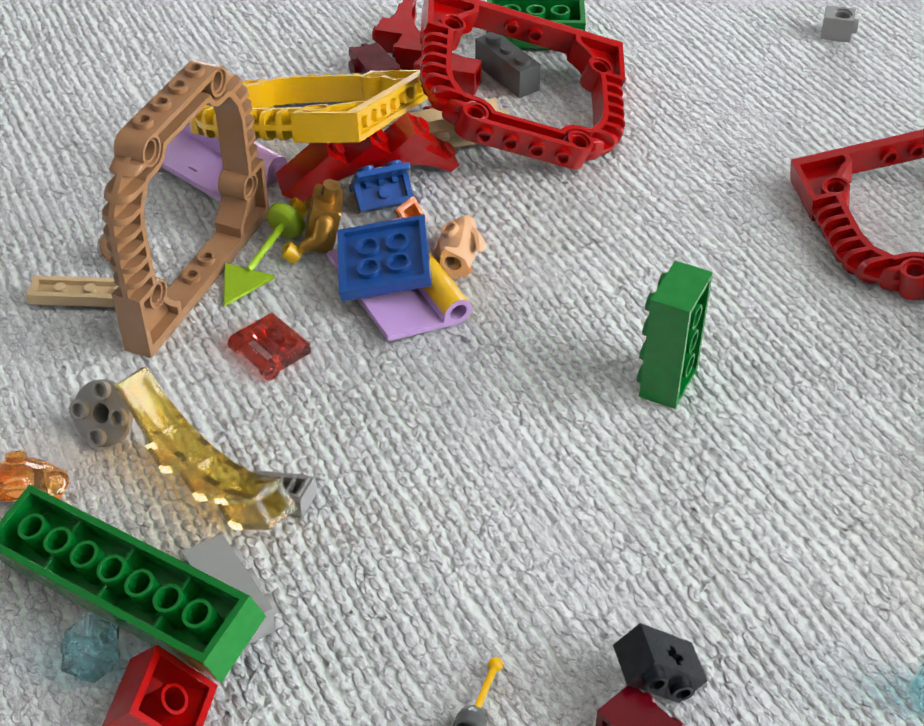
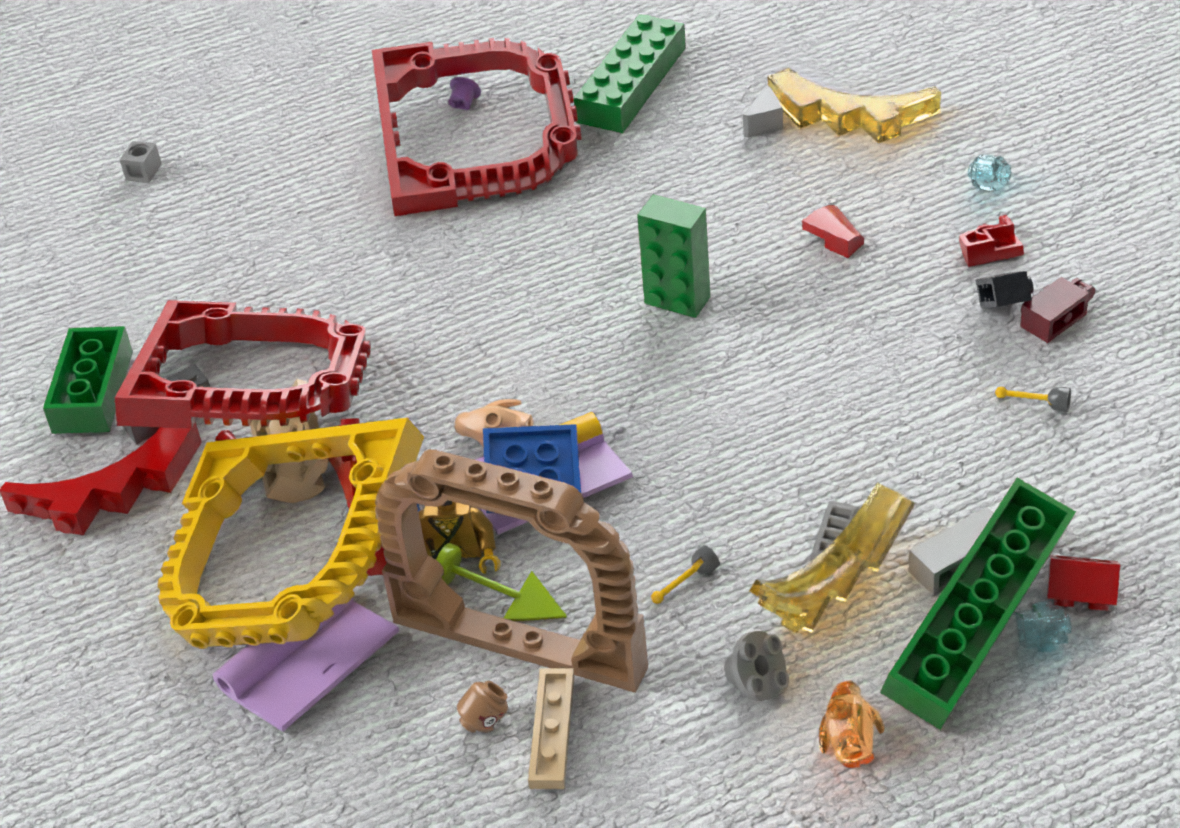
camera: 85 degrees left, 0 degrees up
clear red plate [227,313,311,381] -> none
dark red brick [348,42,400,75] -> none
none -> hinge [651,545,720,604]
none -> slope [802,205,864,258]
none -> red slope [959,215,1024,267]

